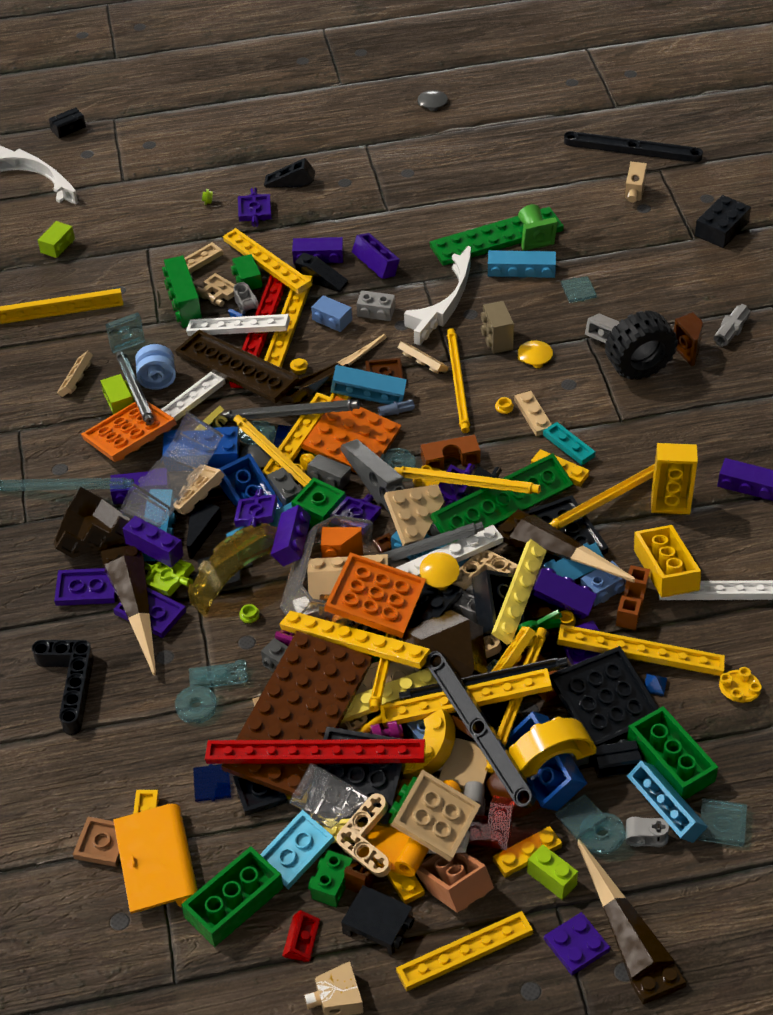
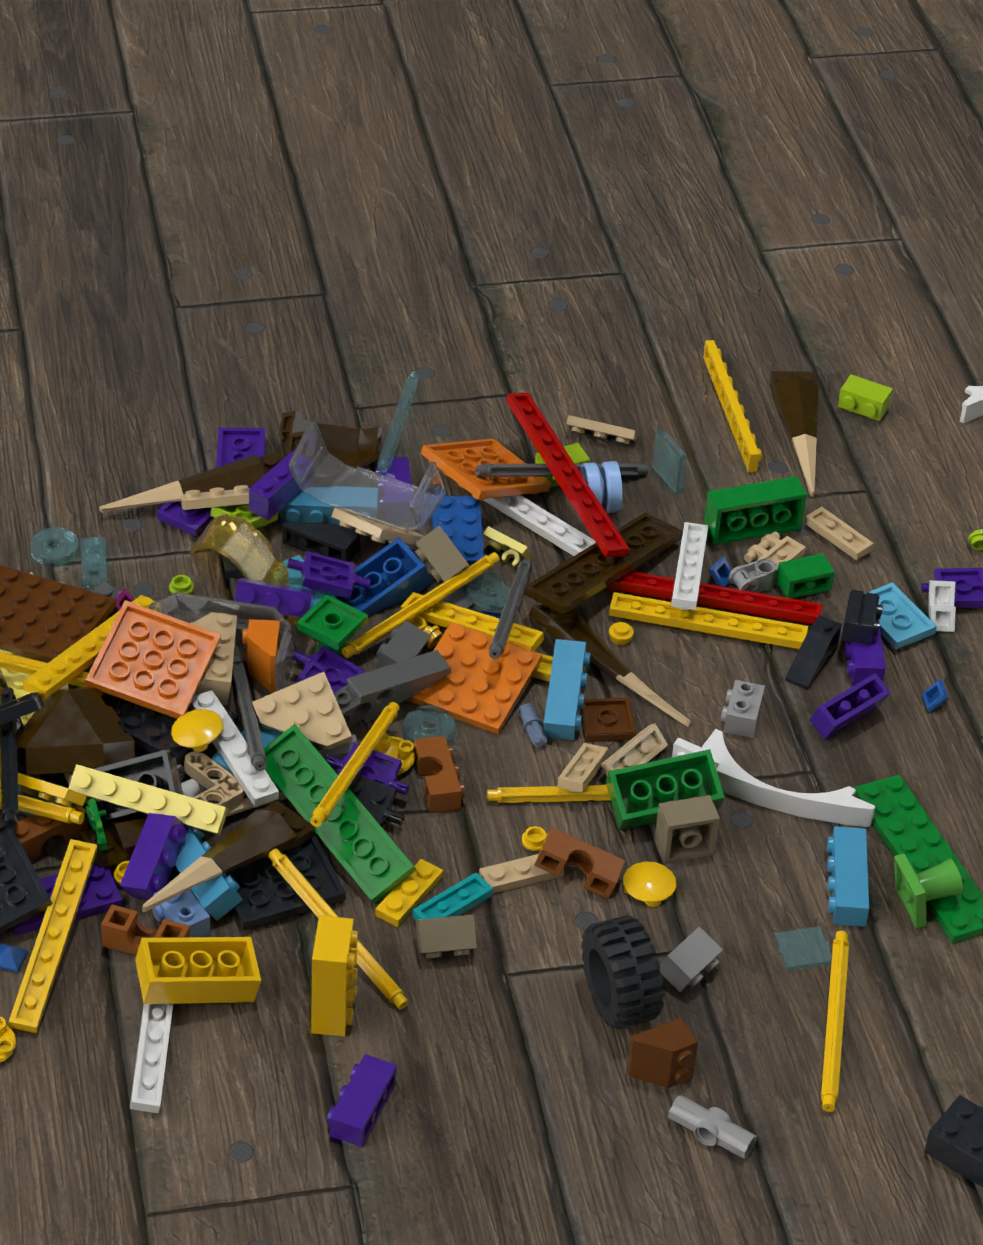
camera: 85 degrees right, 5 degrees down
black beam [32,640,94,735] -> none
yellow plate [223,228,312,294] -> none
dark grey brick [267,468,302,506] -> none
medium blue brick [311,295,352,332] -> none
none -> tan plate [181,485,250,510]
none -> dark tan brick [415,525,469,583]
none -> dark tan brick [416,915,477,958]
none -> red plate [506,392,629,557]
none -> dark orange arch [534,827,625,899]
none -> tan plate [558,743,608,792]
none -> green brick [606,749,725,830]
none -> dark brown plate [770,371,819,497]
none -> yellow piece [821,931,849,1112]
none -> black brick [841,589,883,645]
none -> medium azure plate [865,582,937,650]
none -> blue slope [922,679,949,713]
none -> white slope [929,580,956,632]

